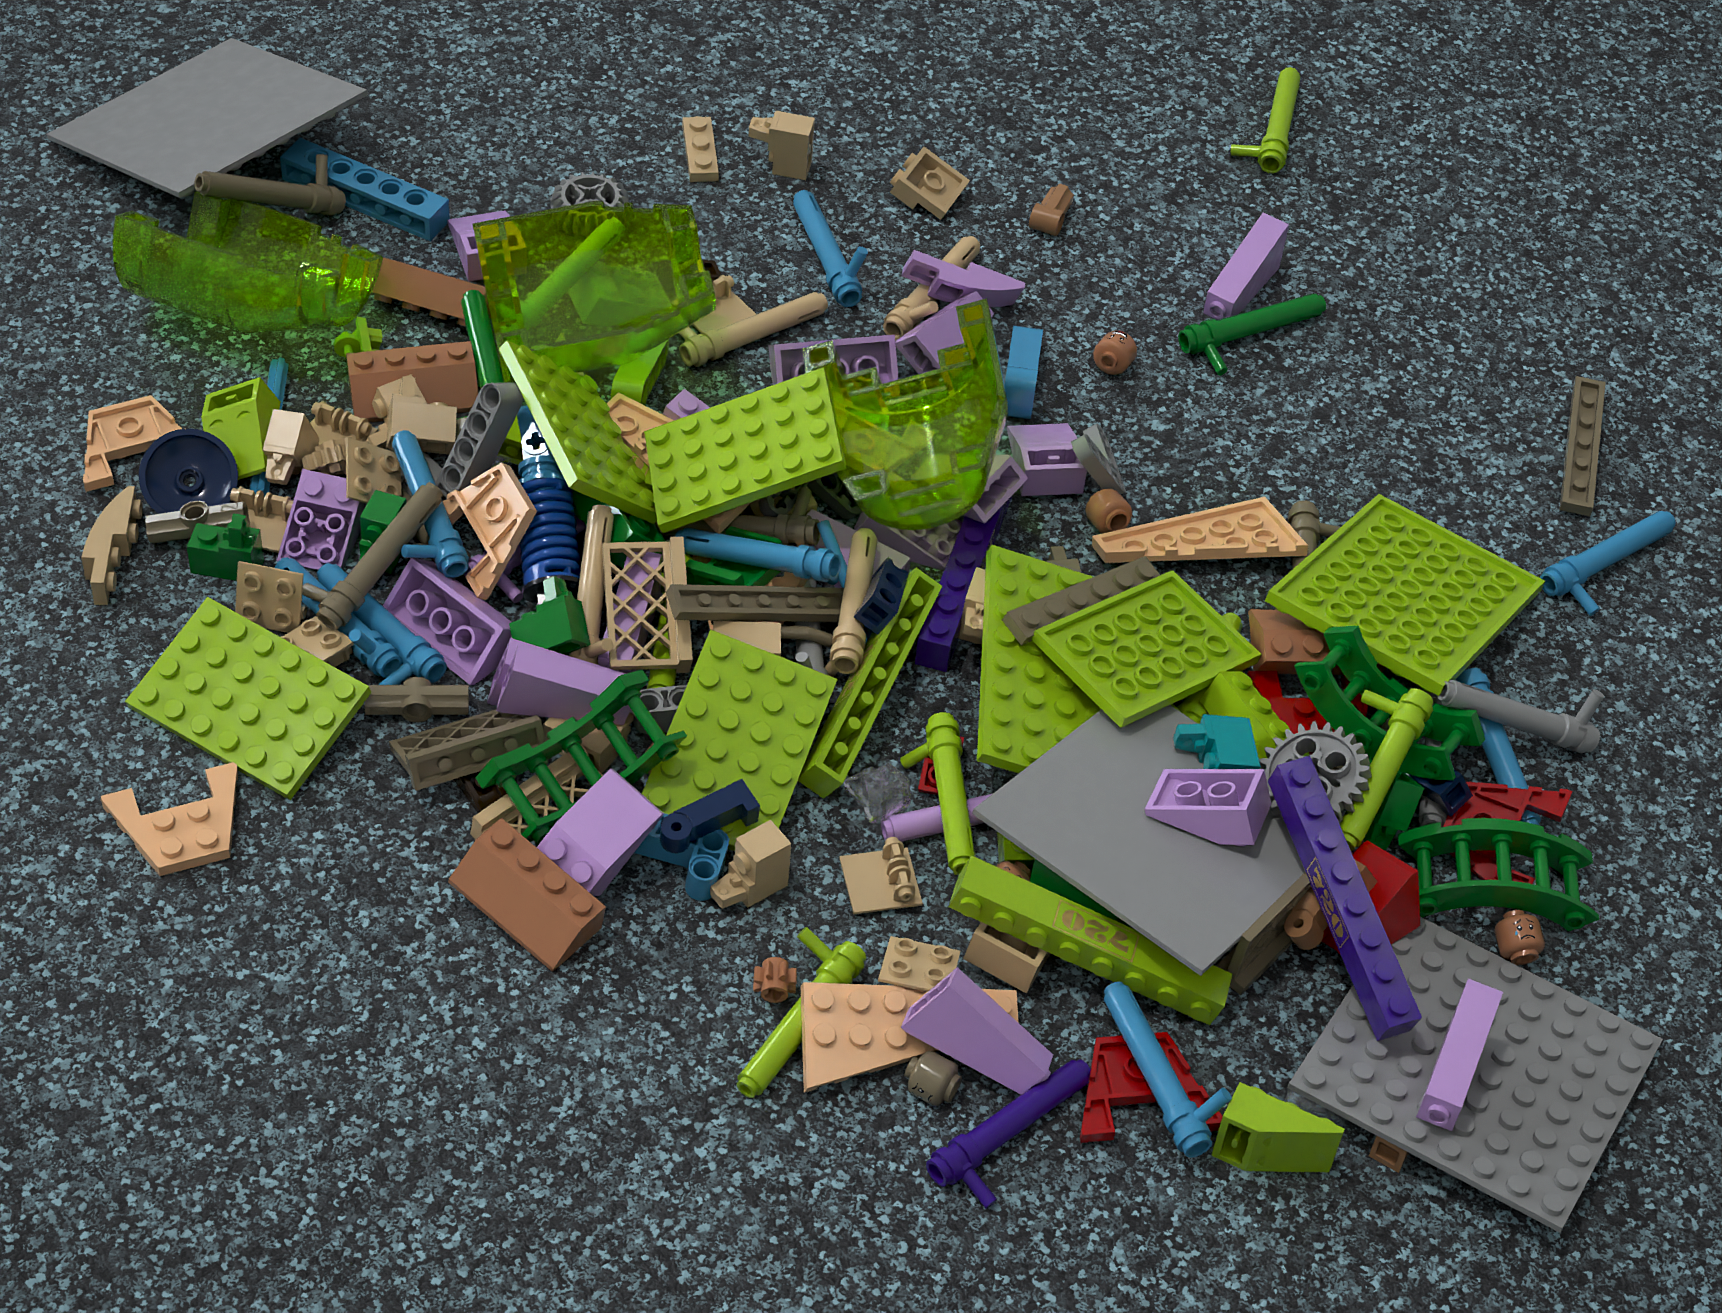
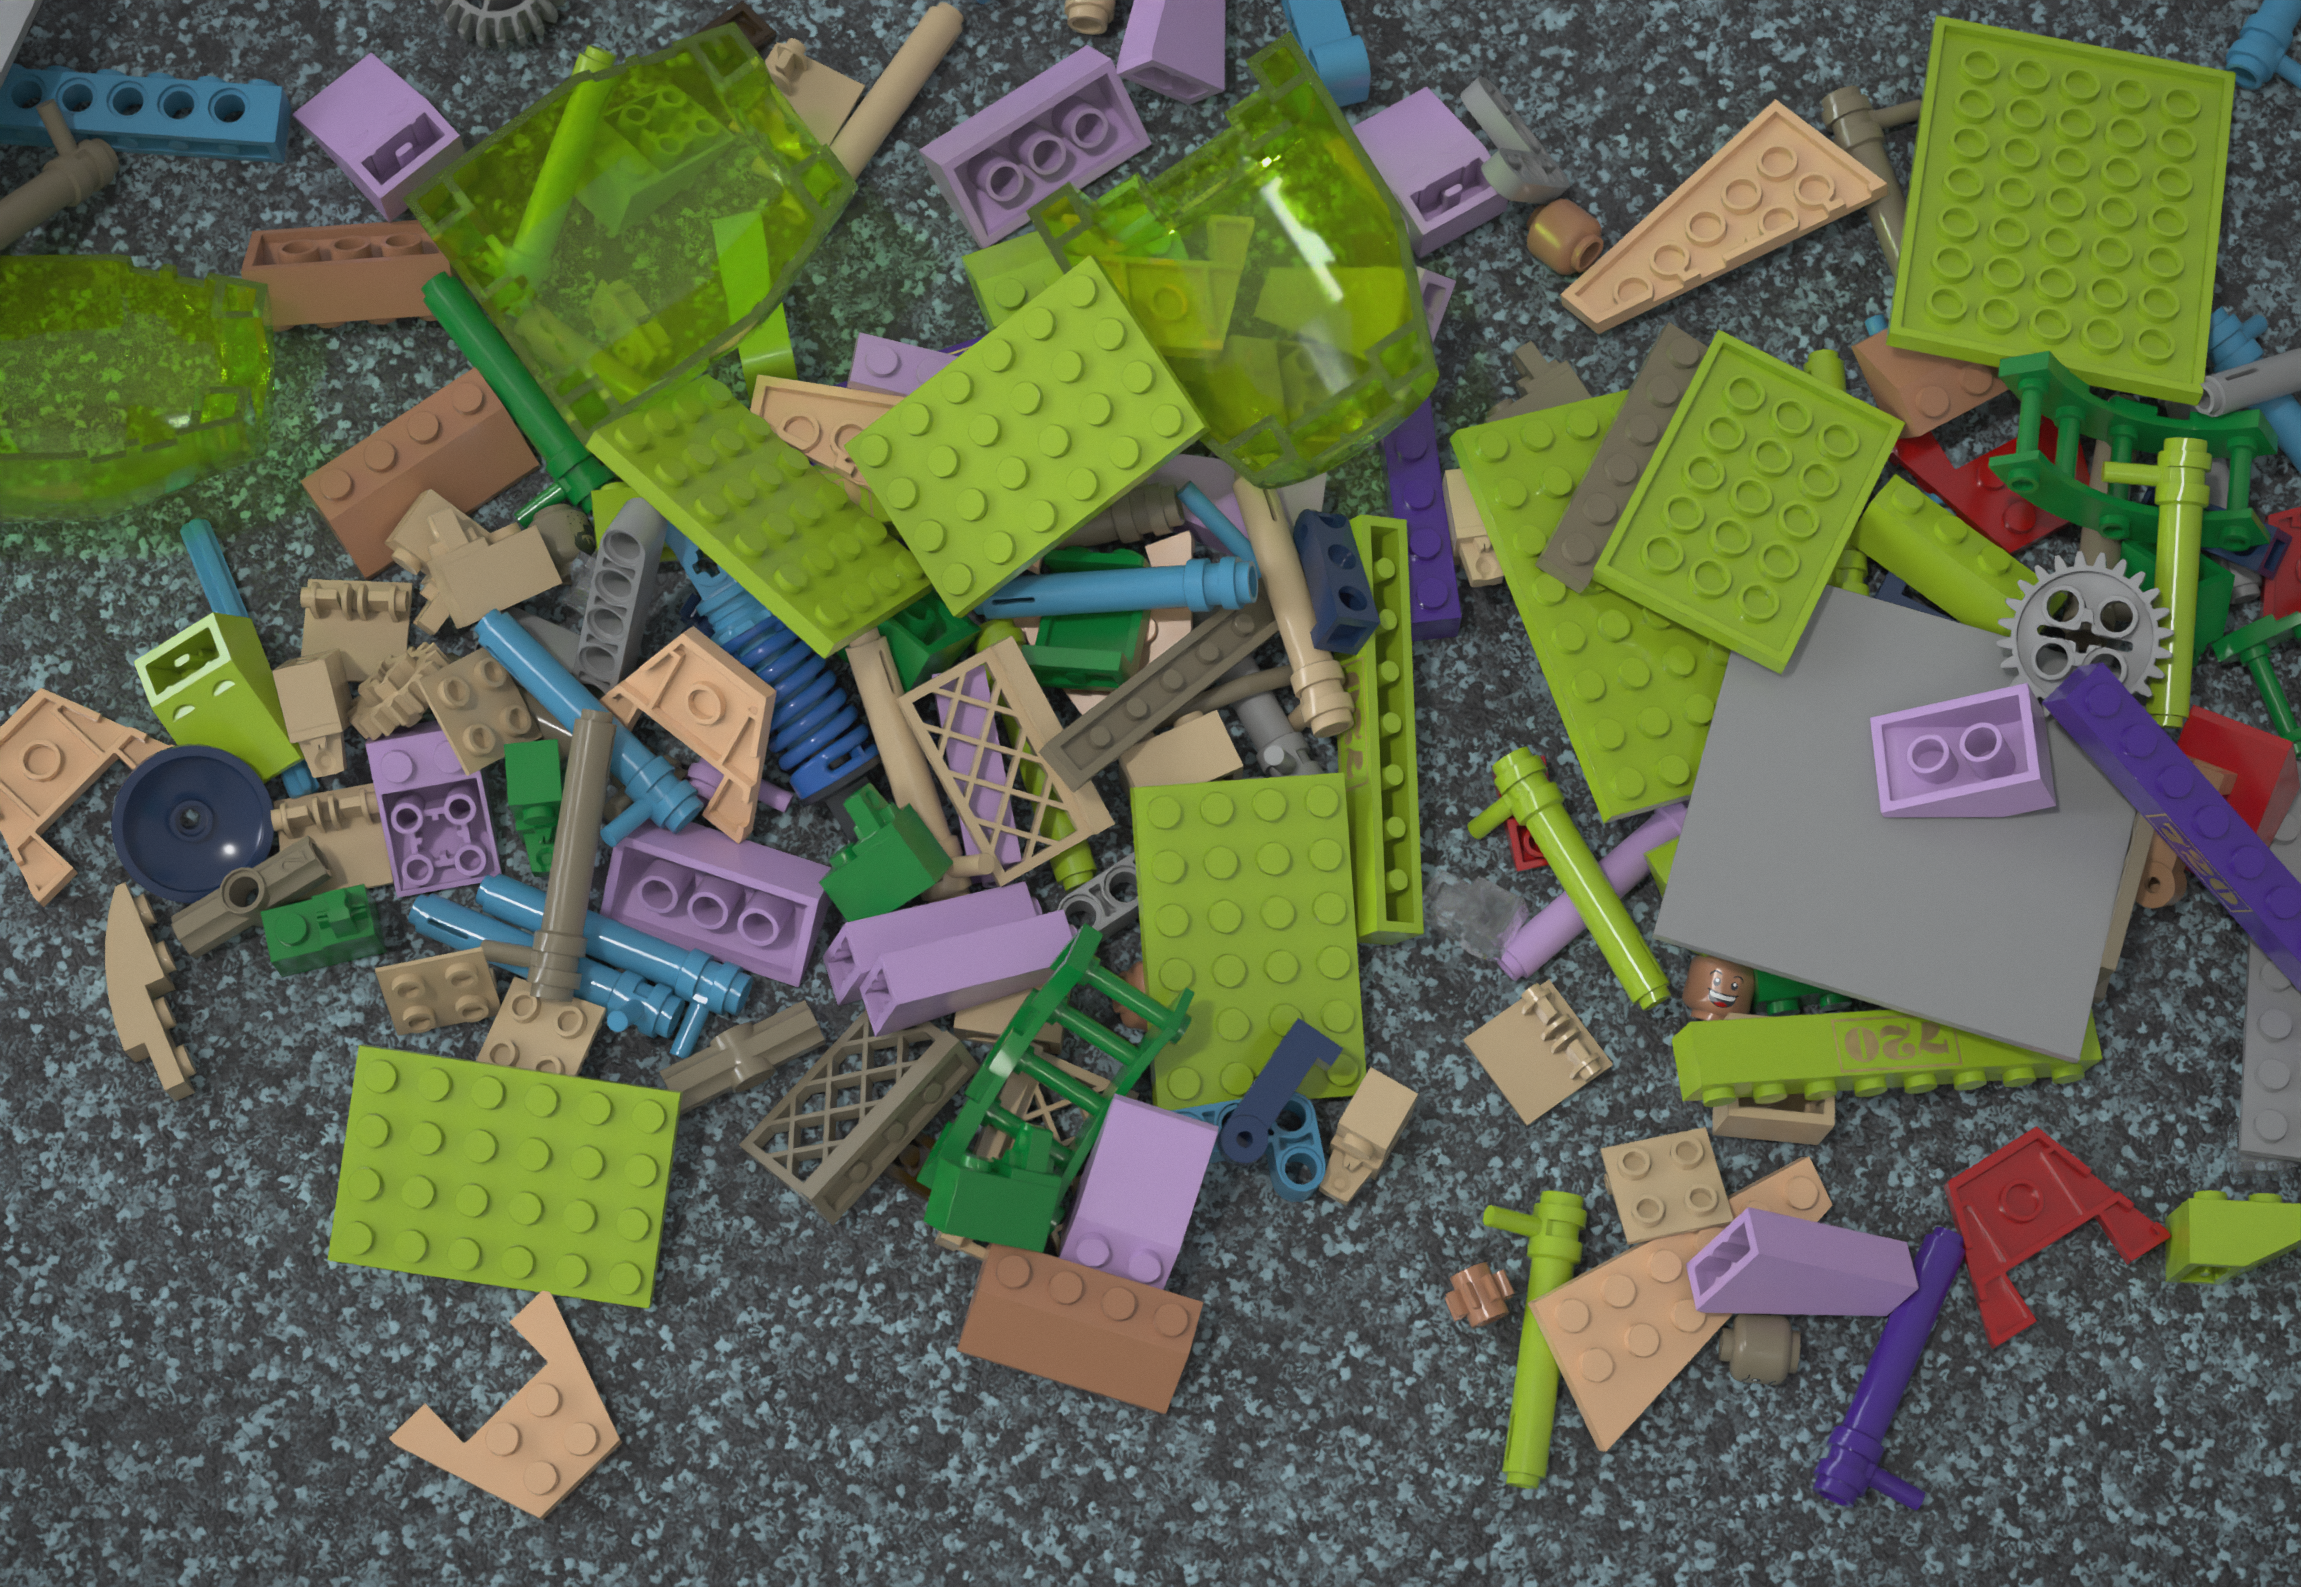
camera: 20 degrees left, 25 degrees up
lime hips [333,317,383,359] -> none
dark azure cylinder [1104,981,1232,1158] -> none
teal hinge [1173,714,1261,769] -> none
none -> green hinge [923,1122,1062,1253]

